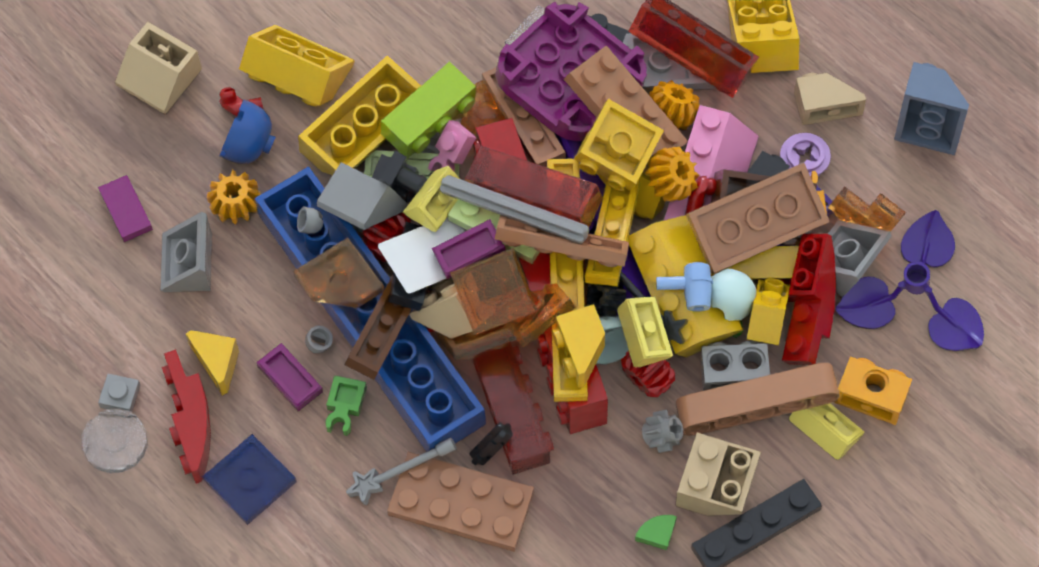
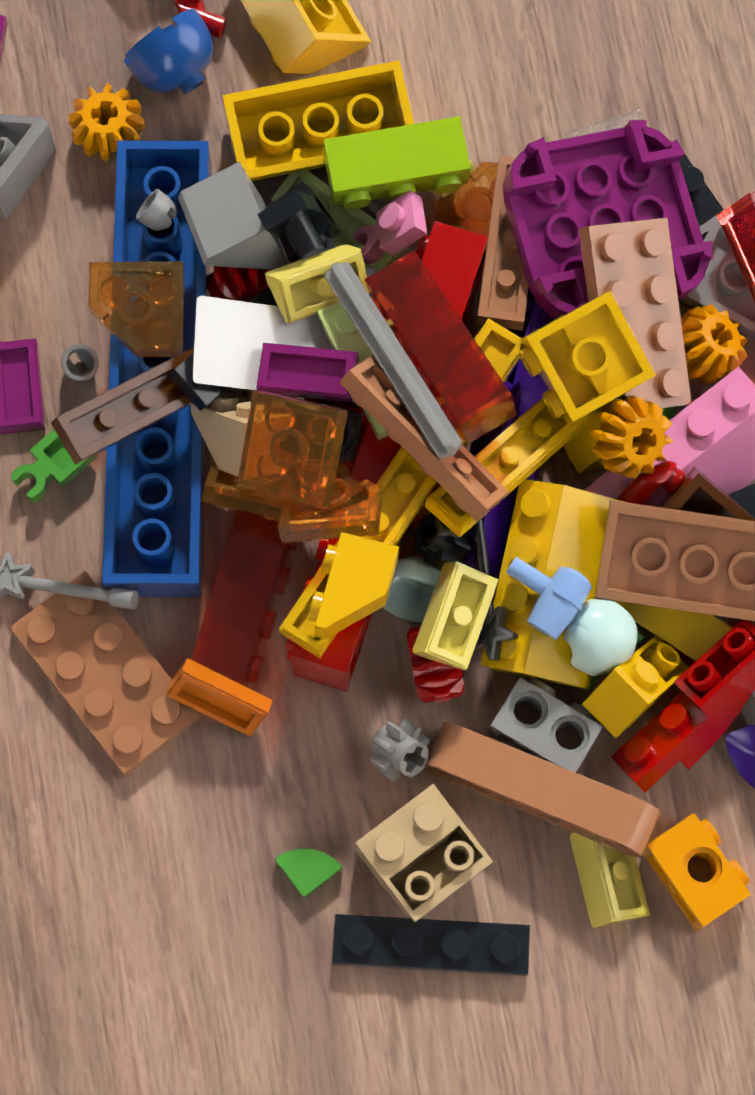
camera: 30 degrees right, 10 degrees up
black axle [469,422,514,465] -> none
none -> orange tile [165,658,273,736]

